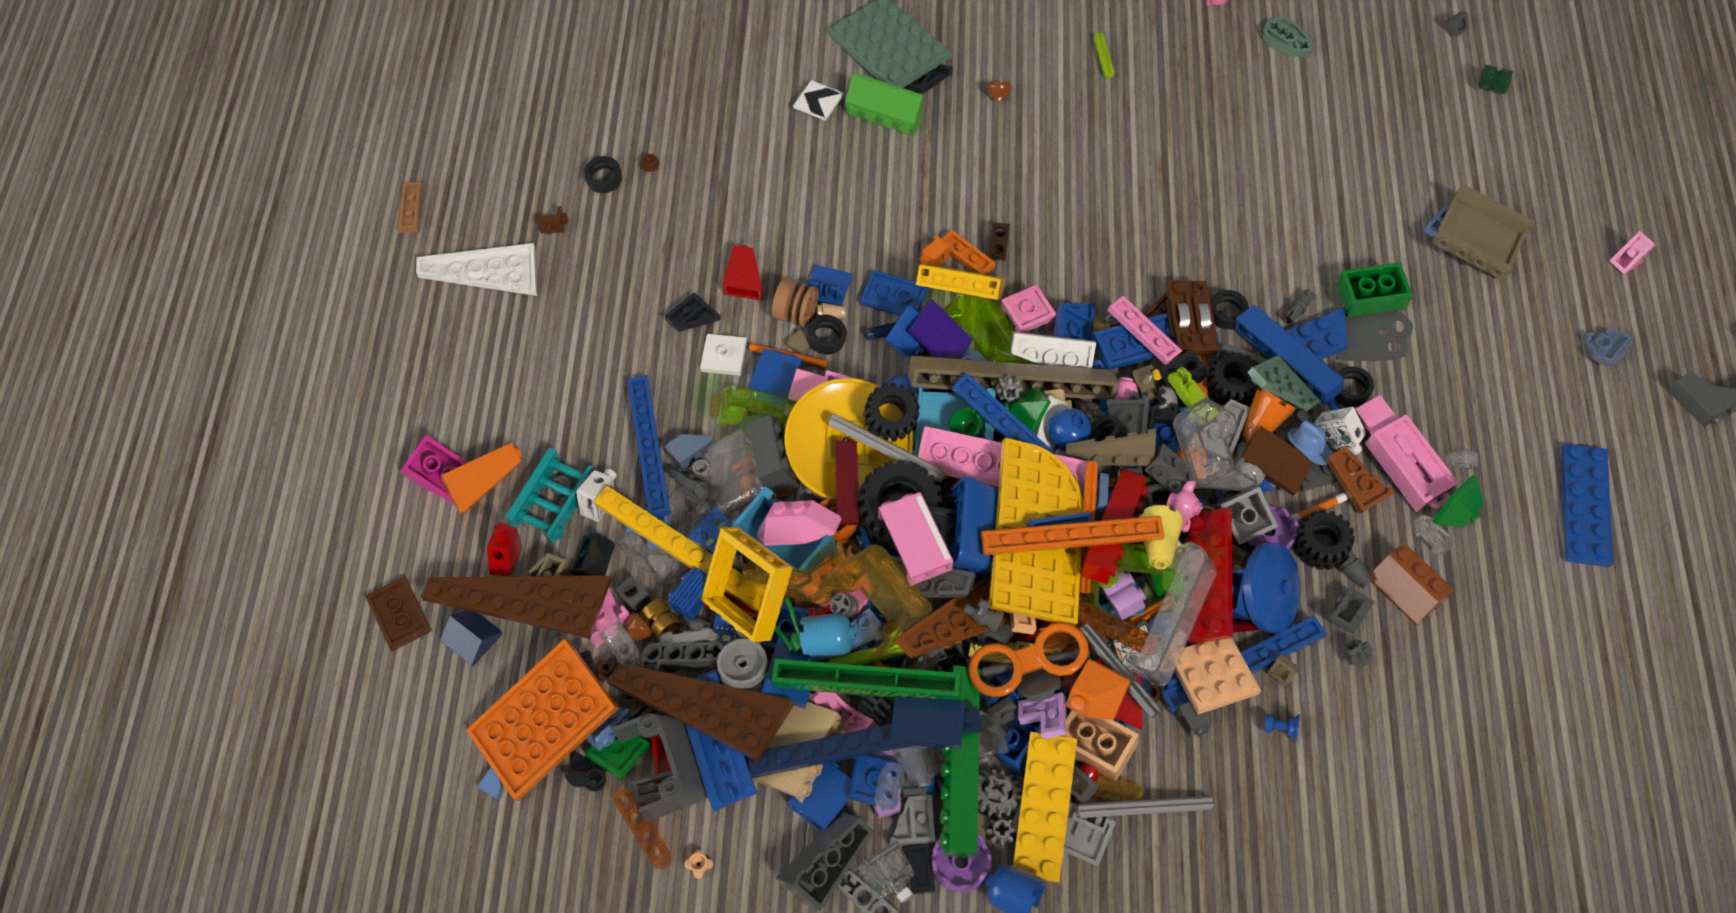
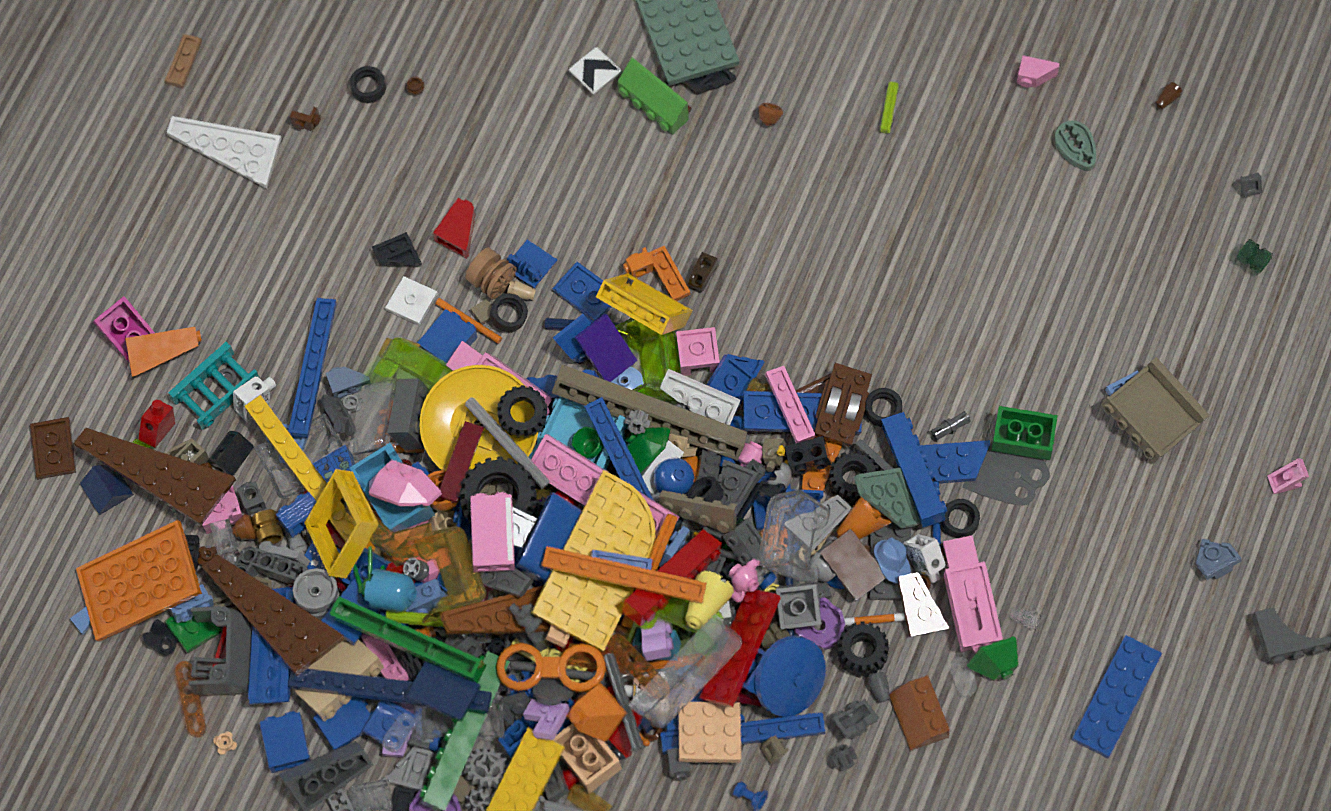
camera: 20 degrees right, 5 degrees up
lime hinge [1168,367,1219,424] -> none
none -> blue brick [260,711,311,773]

